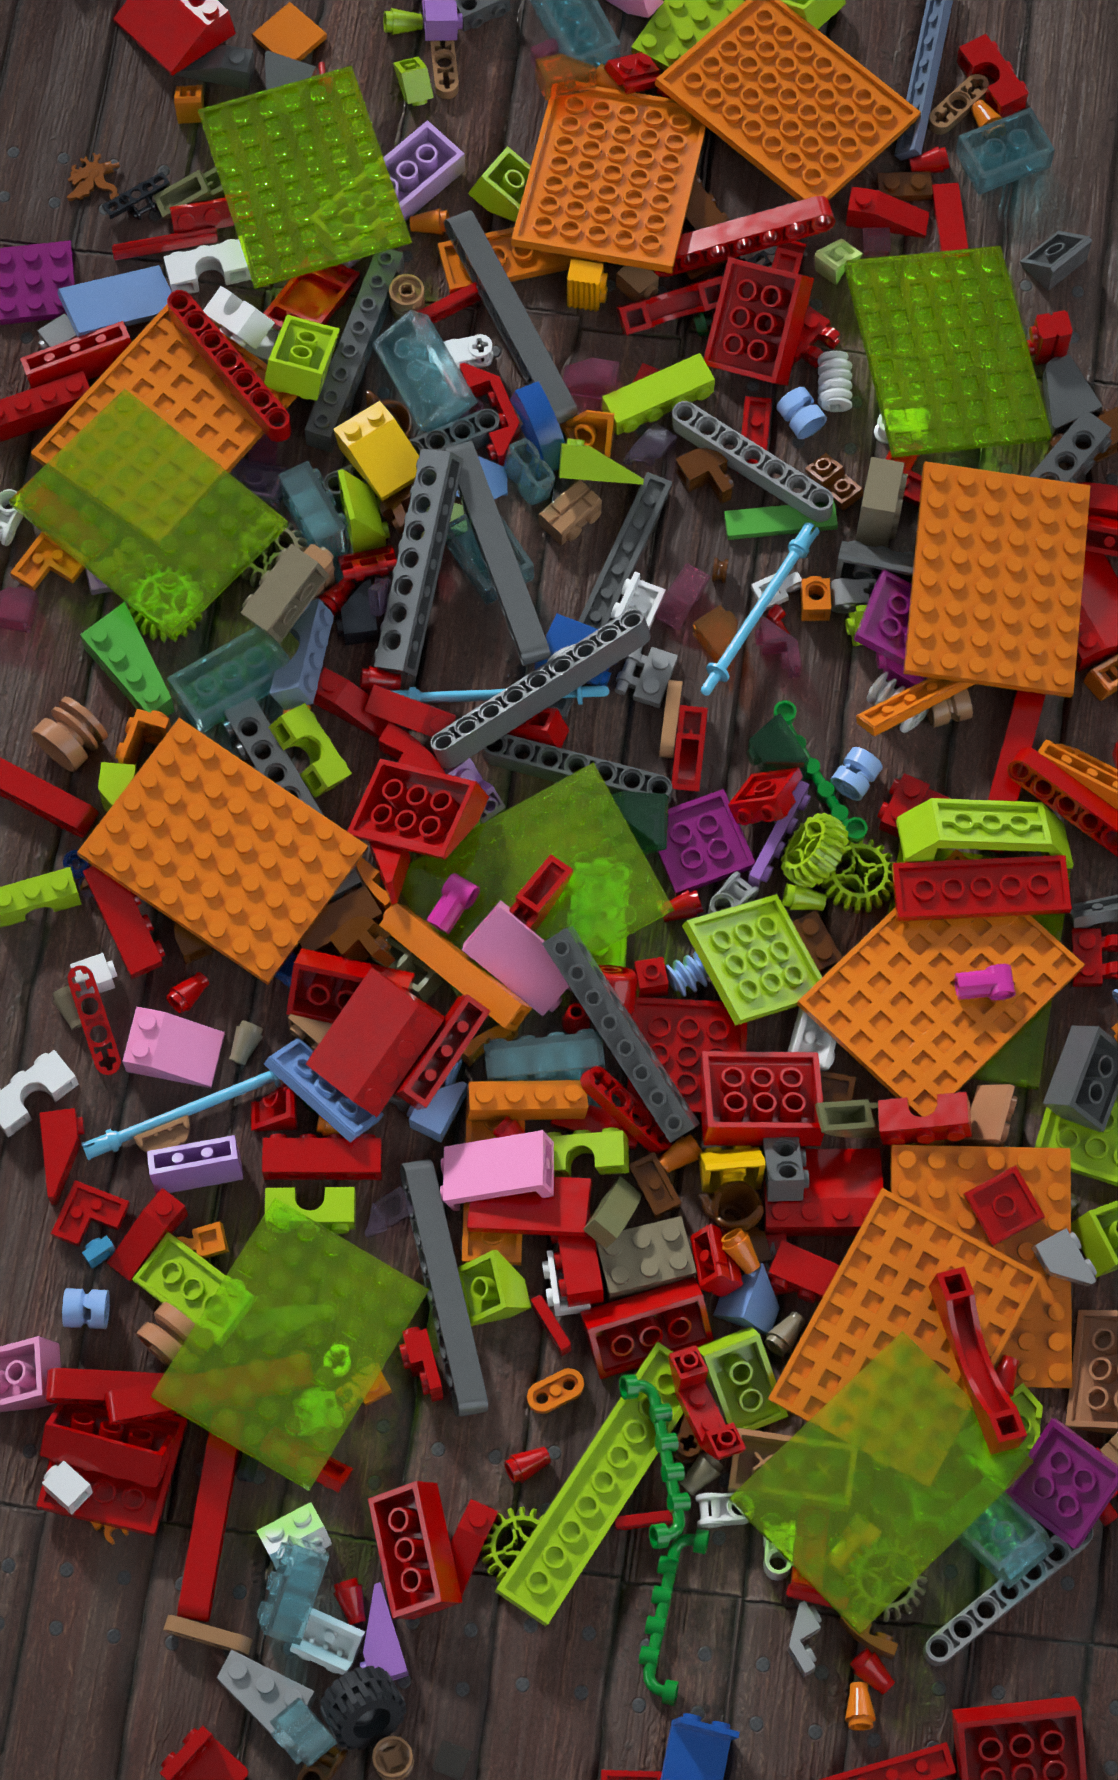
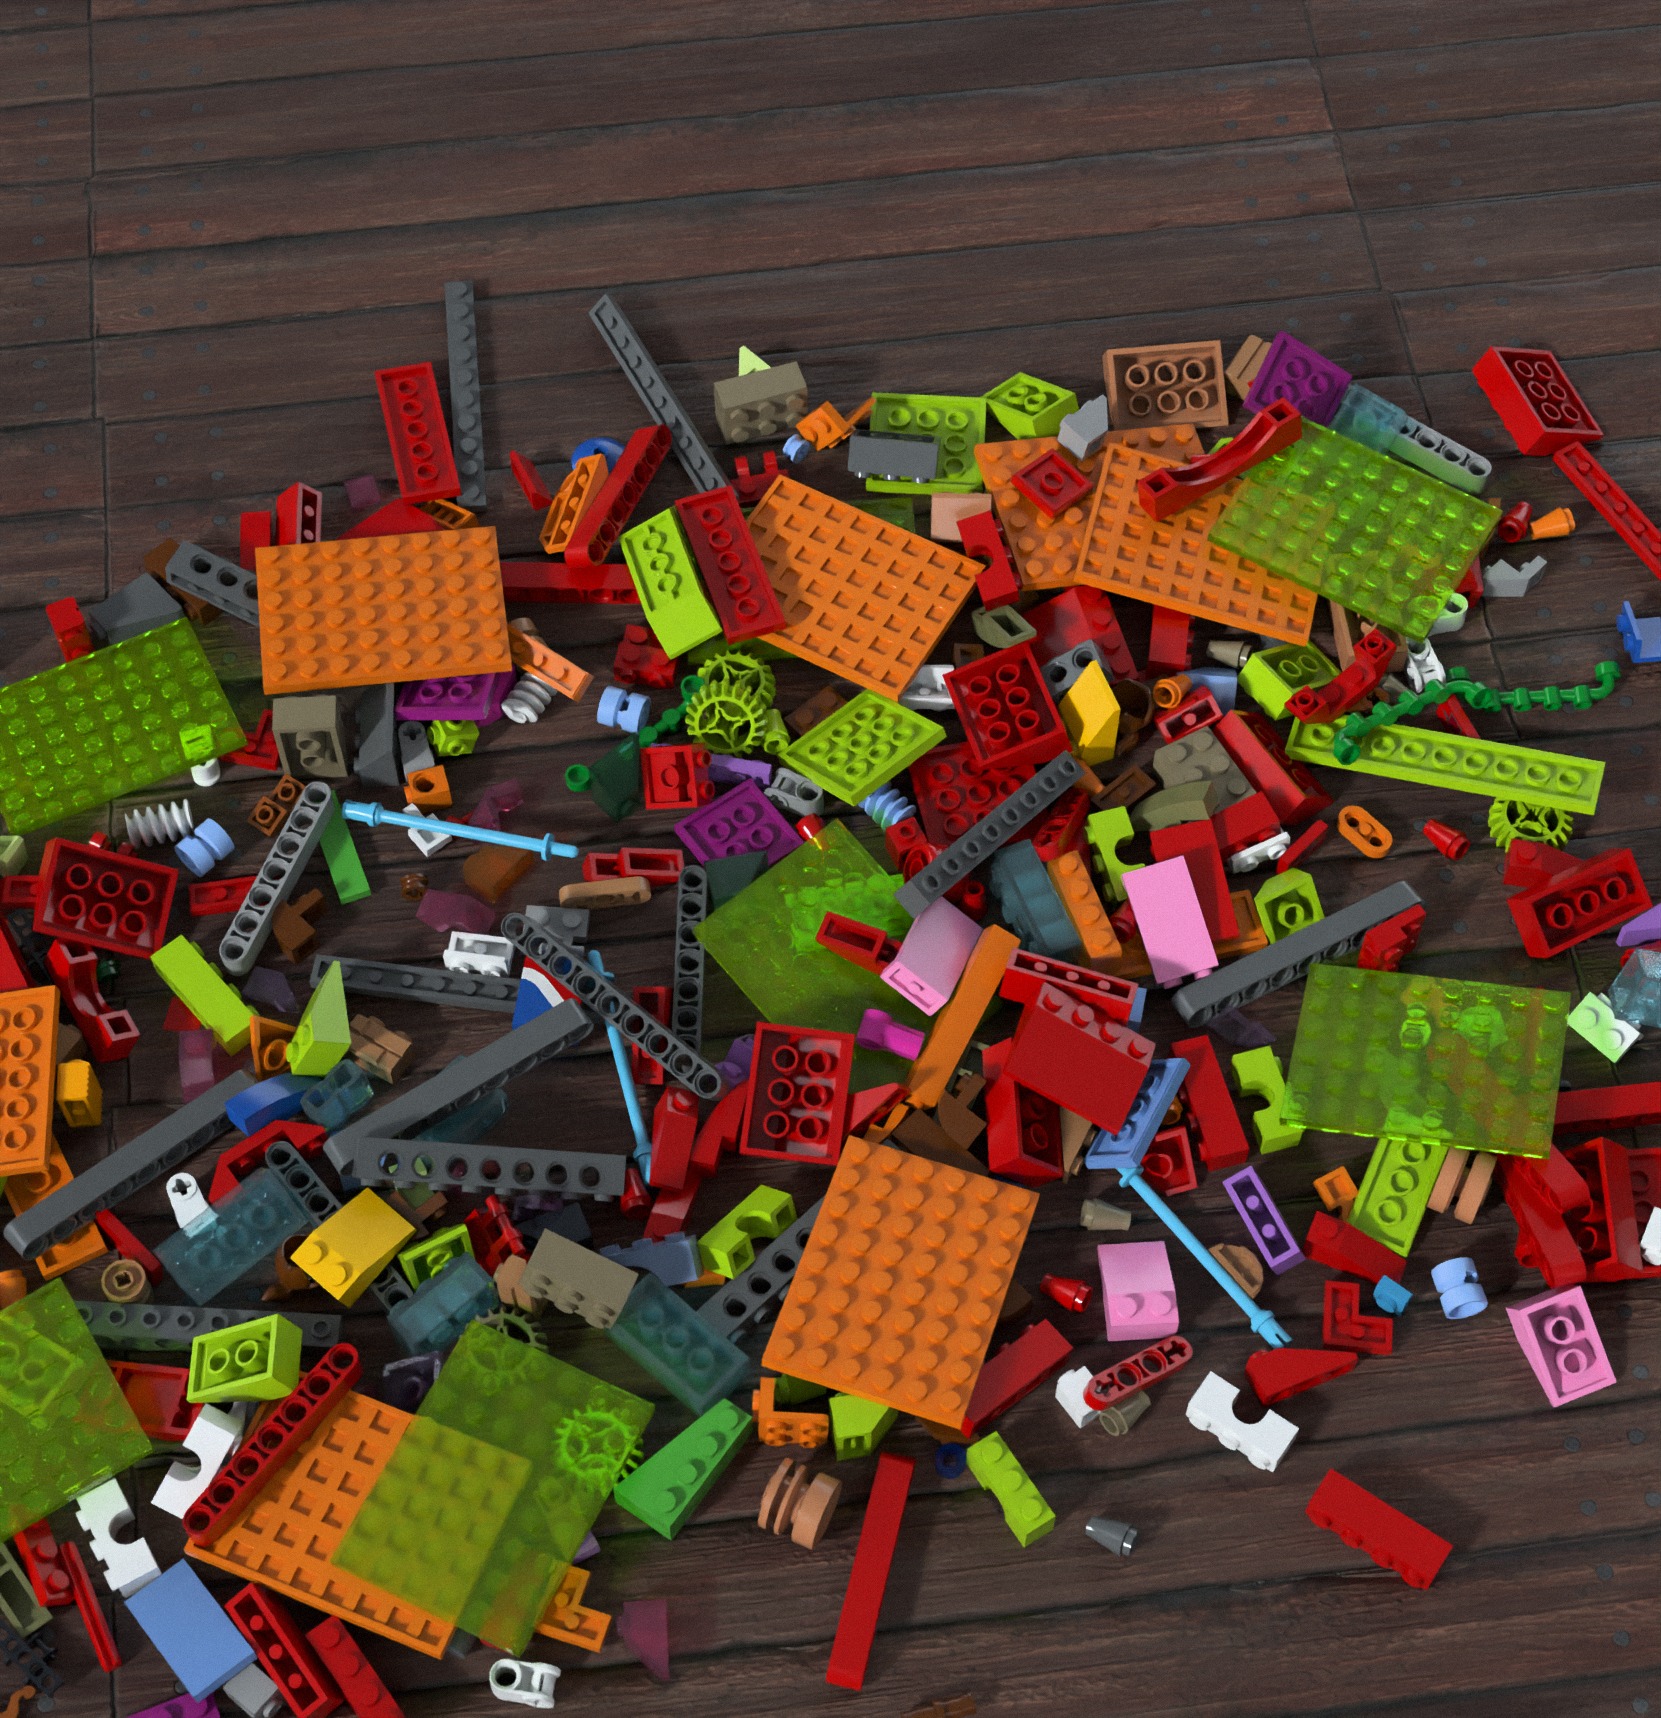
camera: 105 degrees left, 10 degrees down
dark pink piece [954,964,1016,1000] -> none

